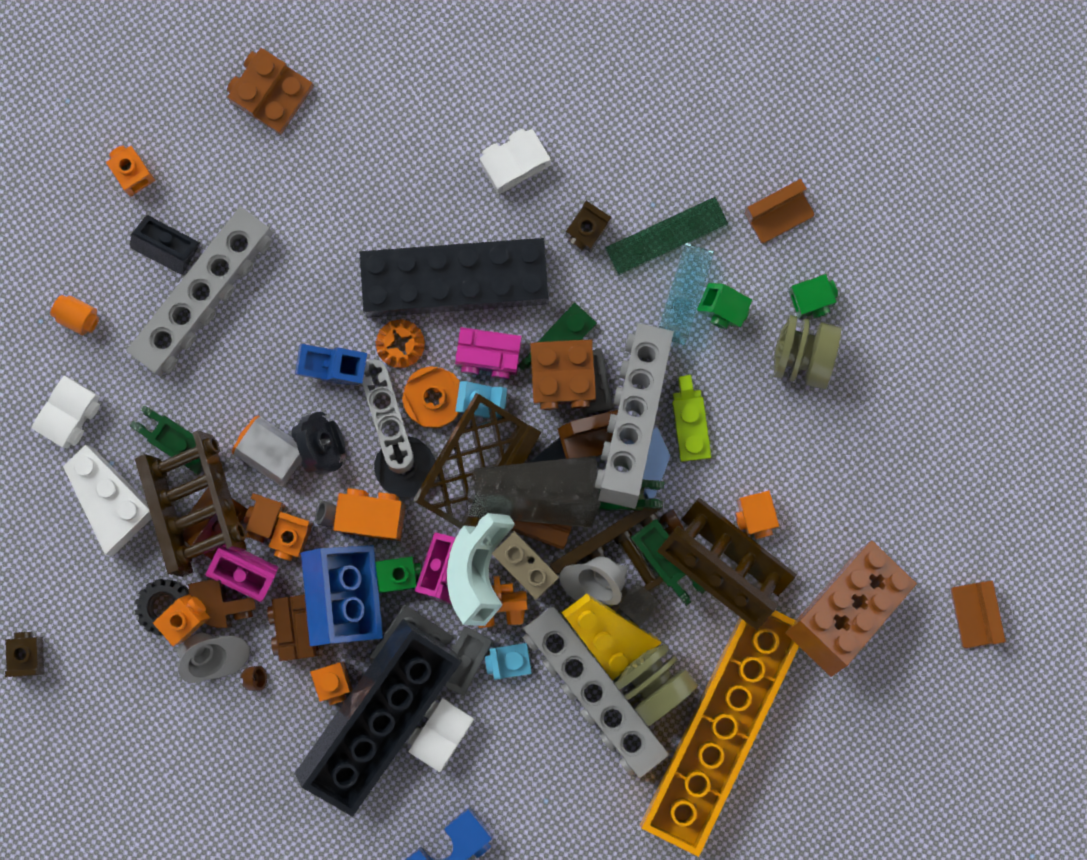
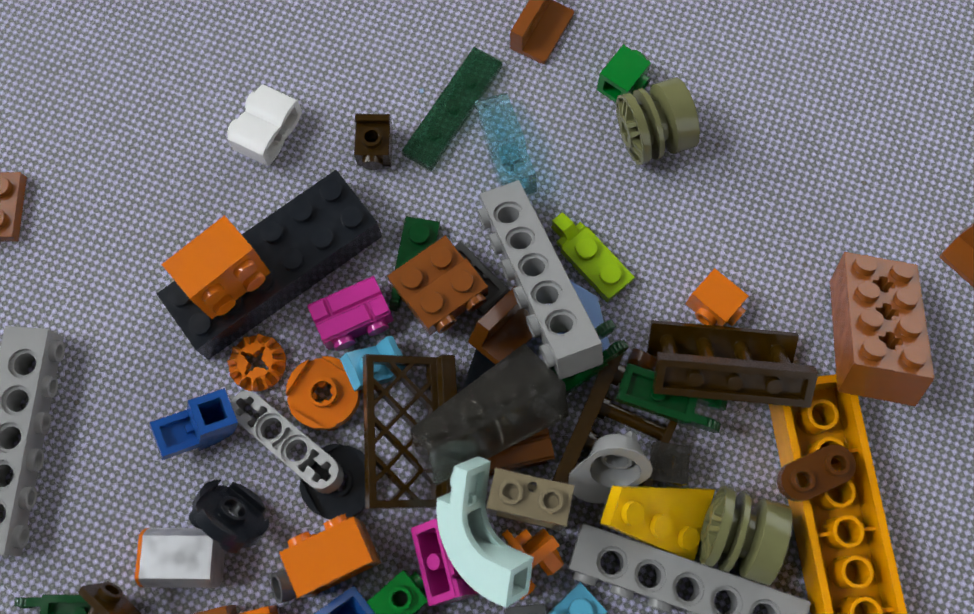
camera: 35 degrees left, 10 degrees down
green brick [697,283,753,330] -> none
none -> orange brick [161,215,271,319]
none -> reddish brown plate [777,444,856,502]

